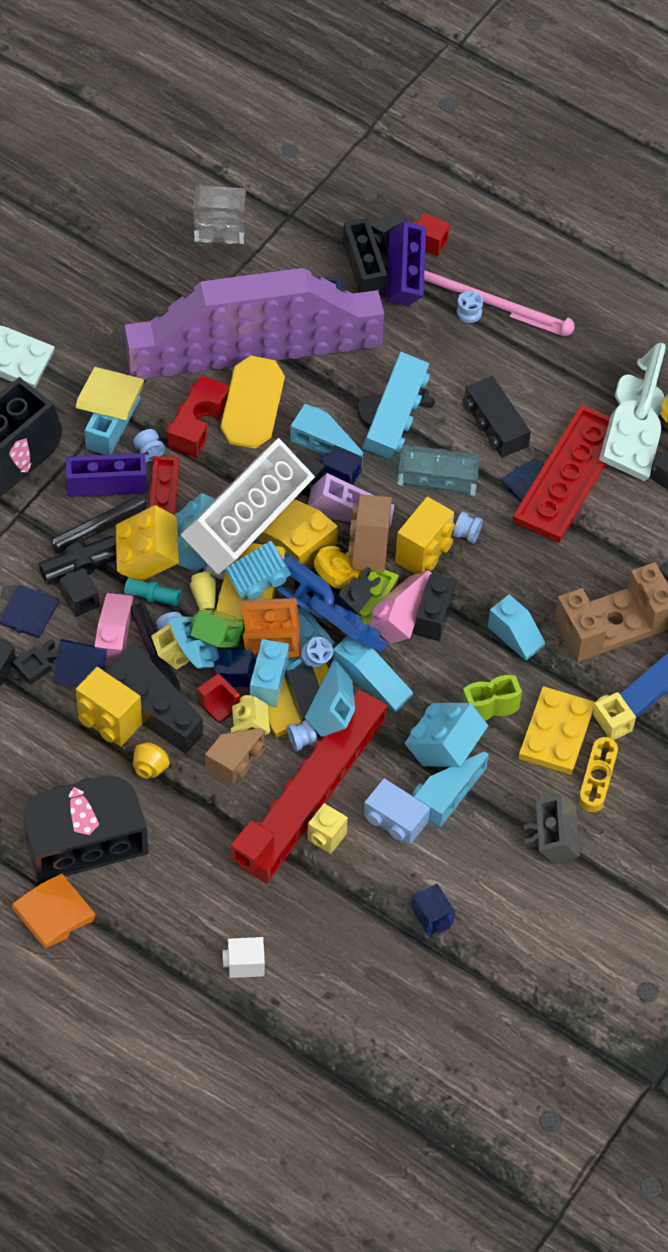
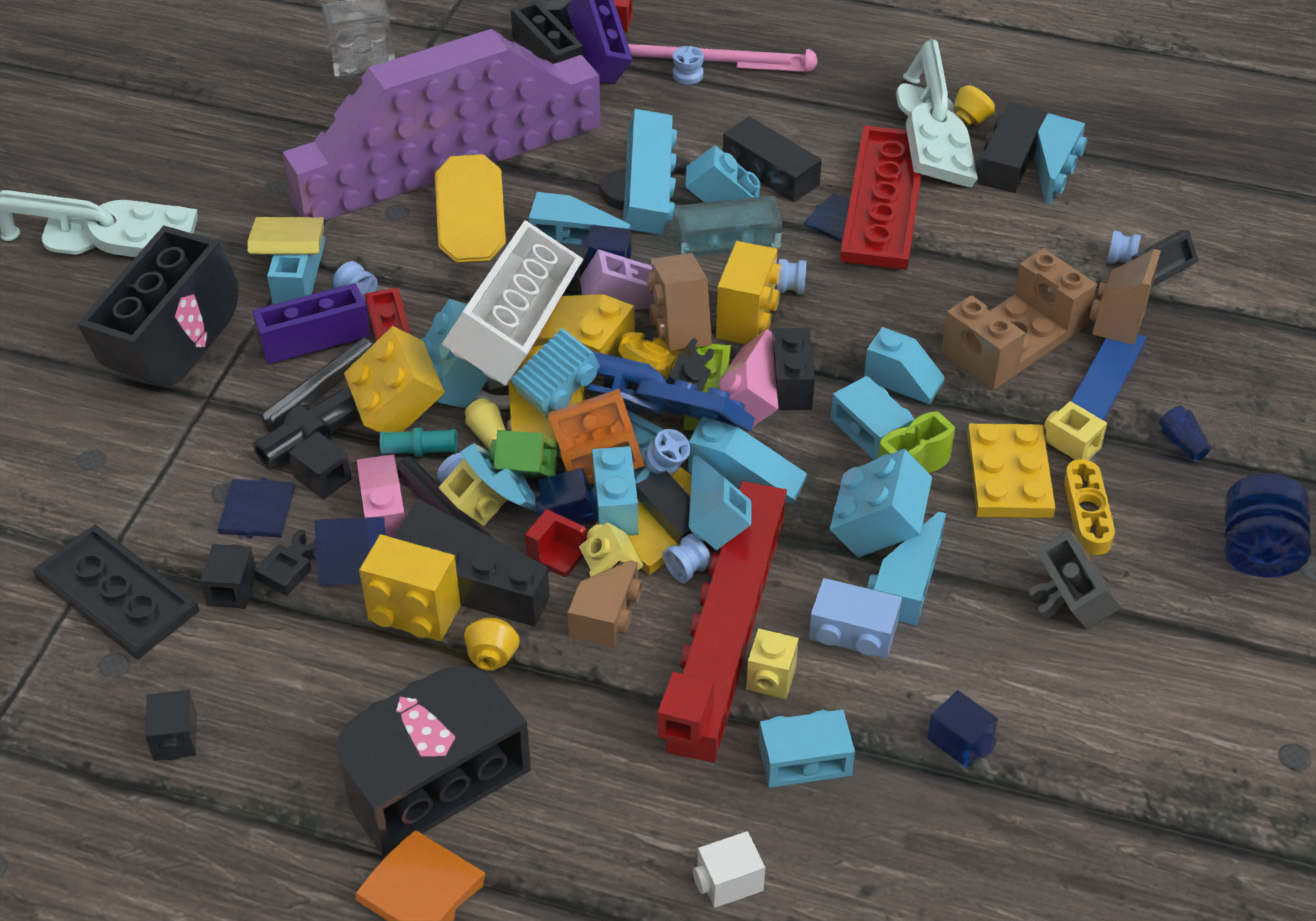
camera: 15 degrees left, 10 degrees down
red arch [166,375,229,458] -> none
none -> medium azure slope [686,145,760,207]
none -> medium azure brick [758,710,855,788]
none -> medium azure brick [831,376,915,461]

